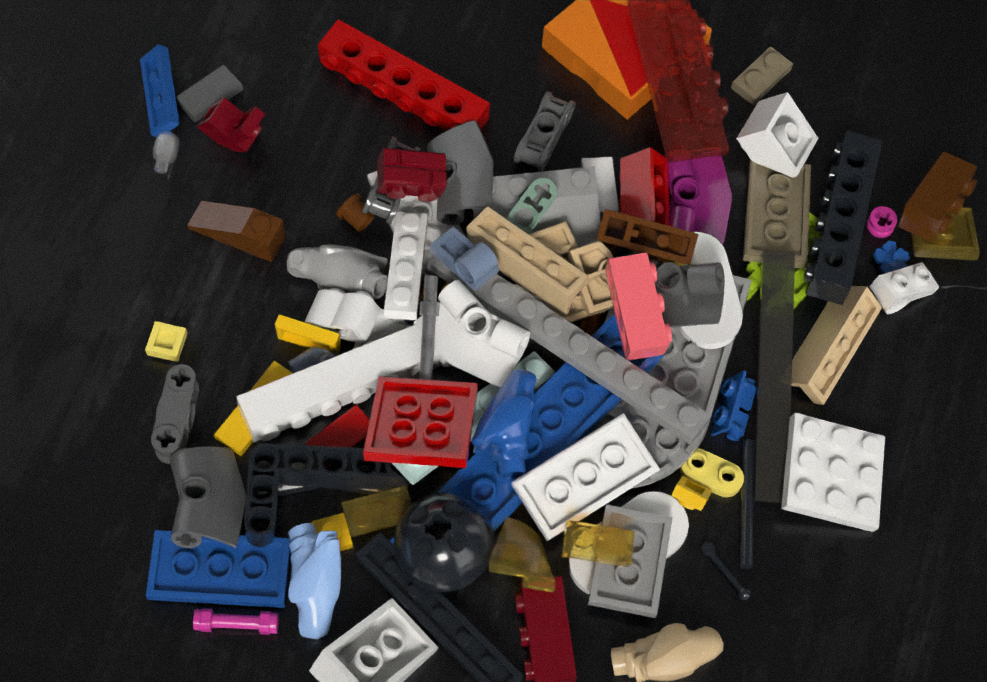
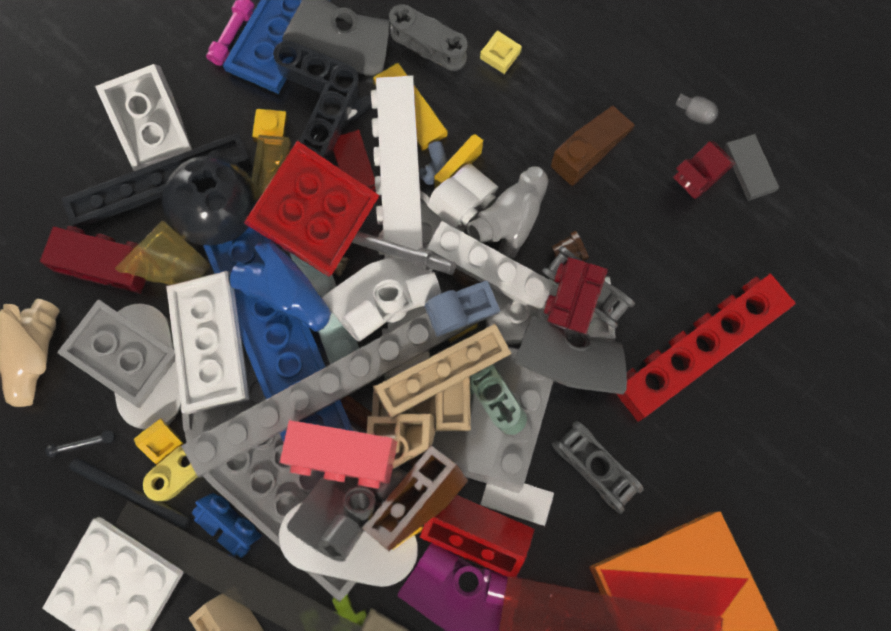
camera: 115 degrees right, 10 degrees up
blue plate [140,44,179,138] -> none
light blue animal [288,523,341,639] -> none
clear yellow plate [561,520,635,568] -> none

